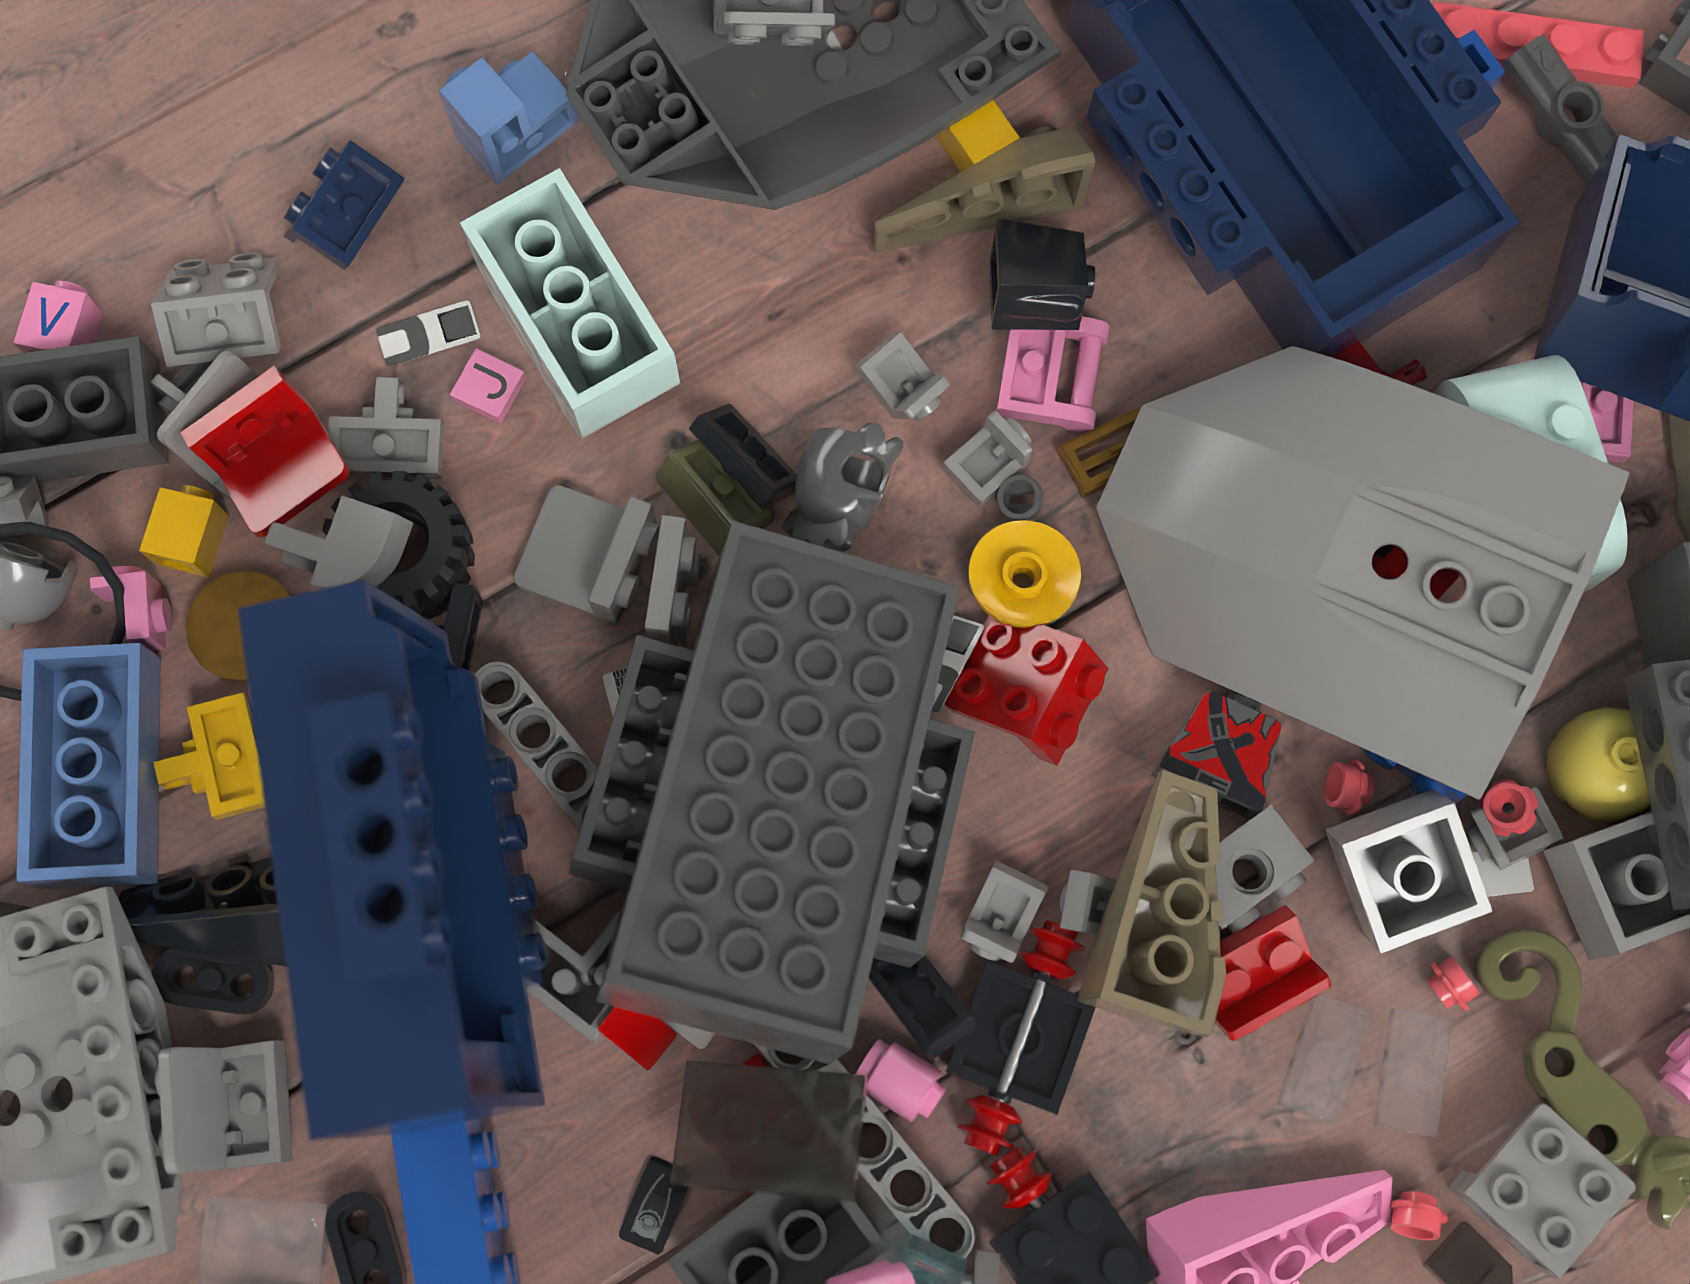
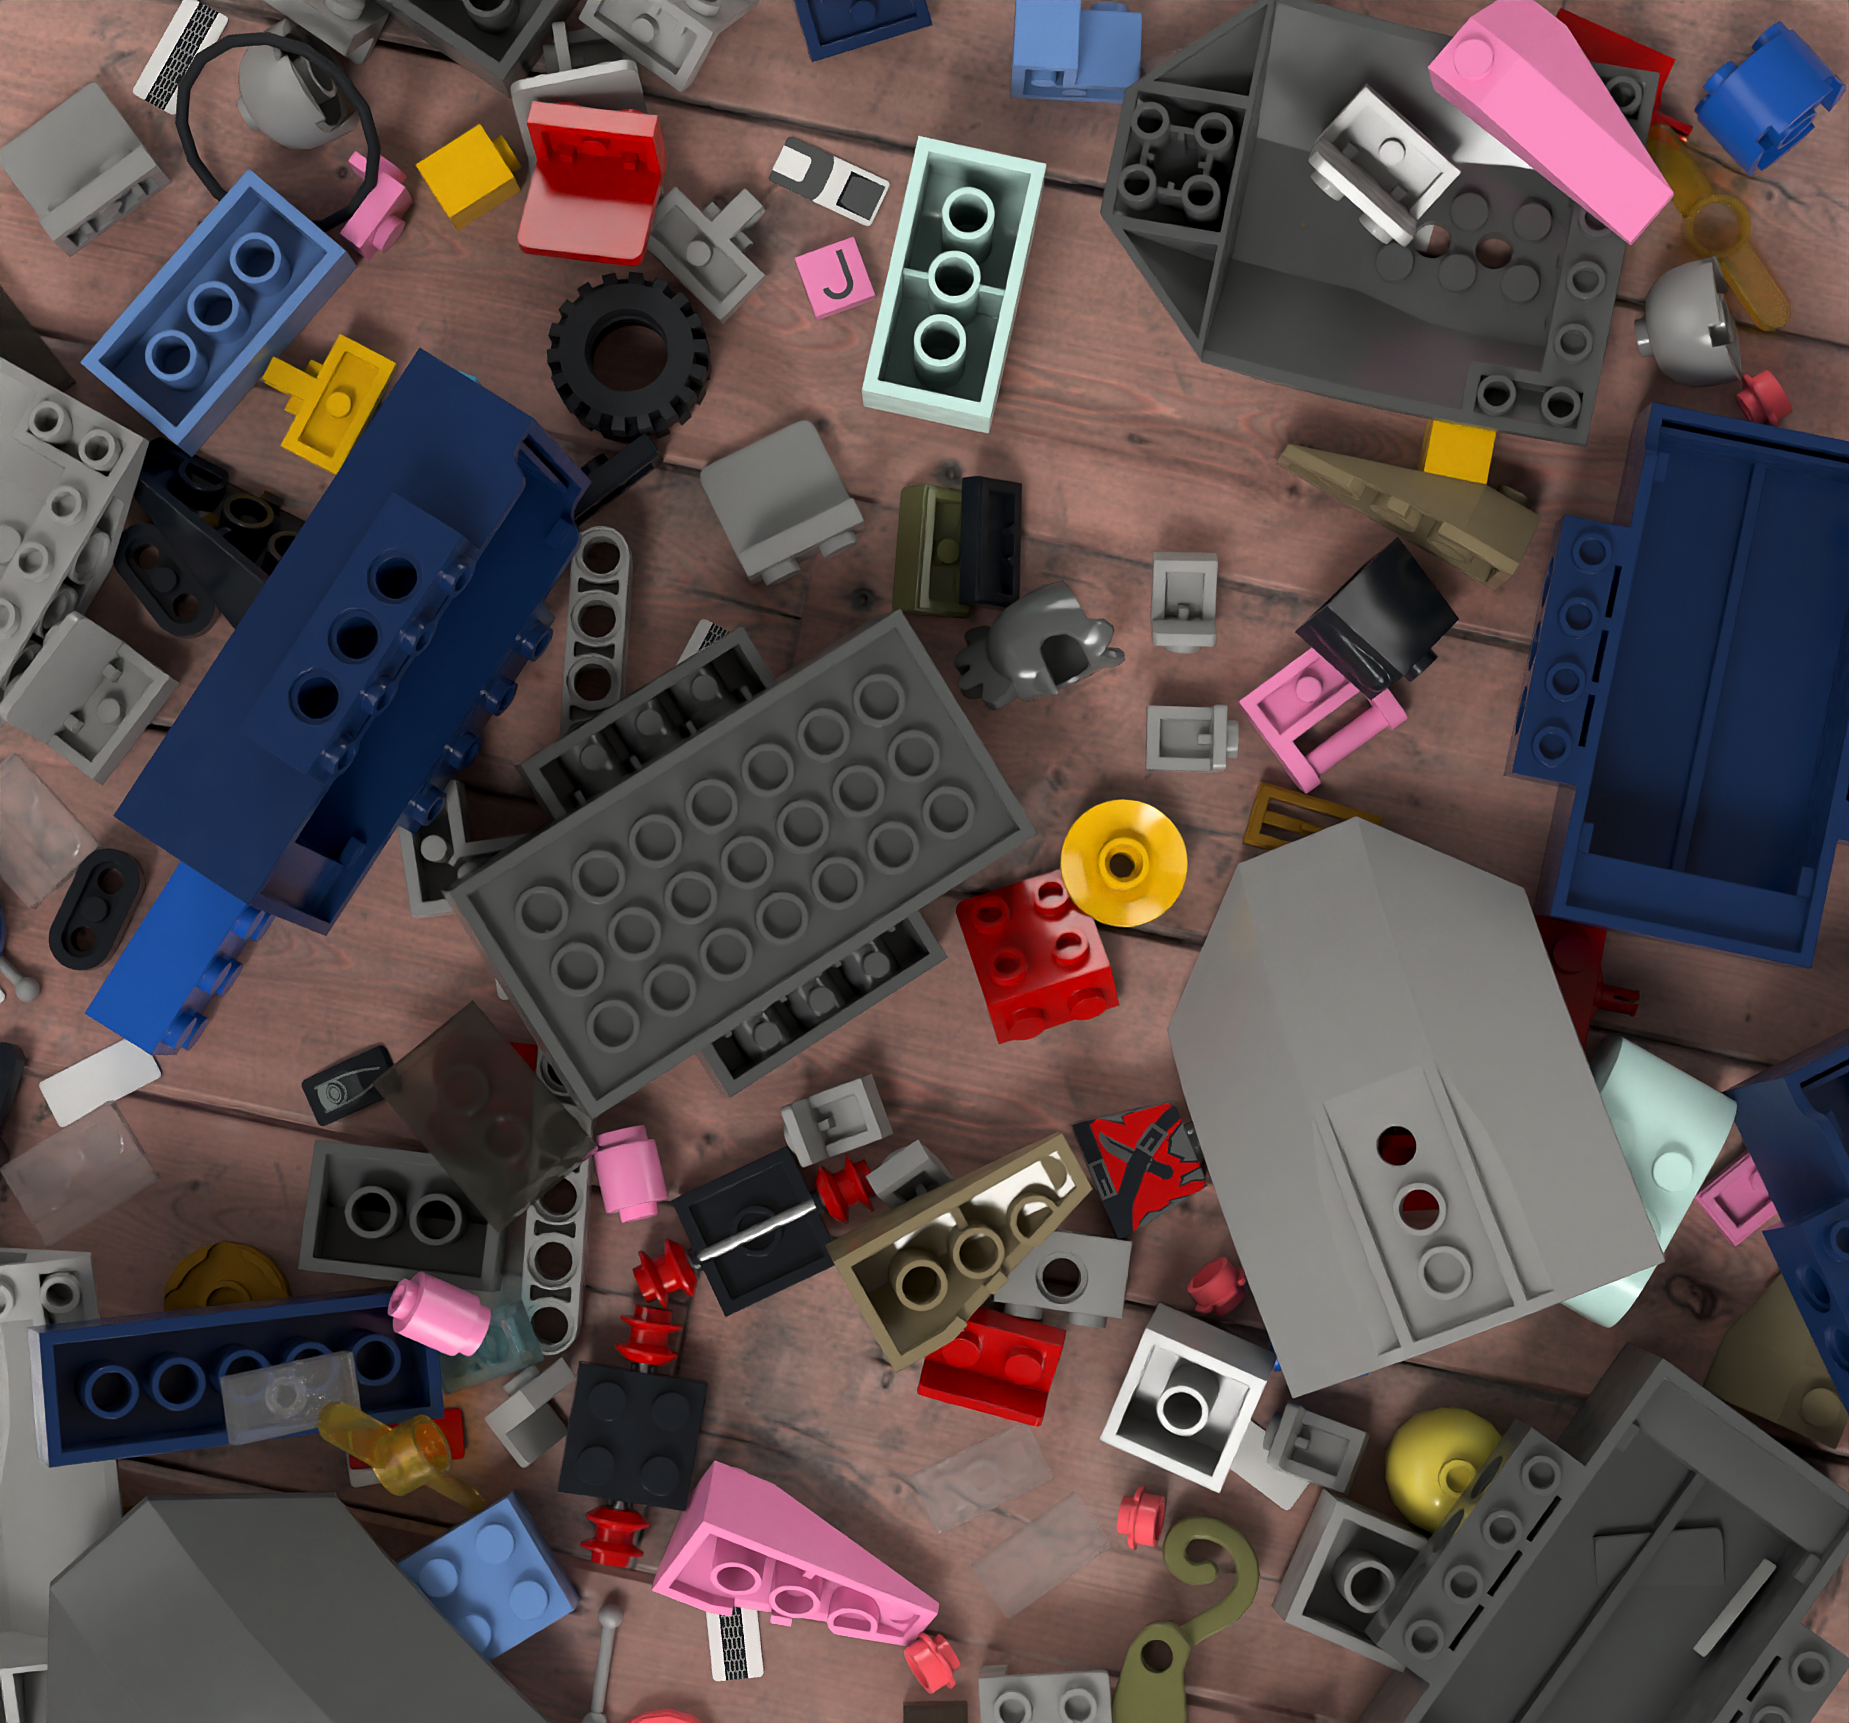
camera: 45 degrees right, 10 degrees up
pearl gold tile [185,570,291,684] -> none
light grey brick [264,496,413,589] -> none
red sticker [598,1007,677,1071] -> none
light grey plate [645,515,700,646] -> none
black plate [868,955,978,1061] -> none
dark grey sticker [931,615,984,713] -> none
dark grey hinge [997,475,1044,520] -> none
coral plate [1478,779,1538,836] -> none

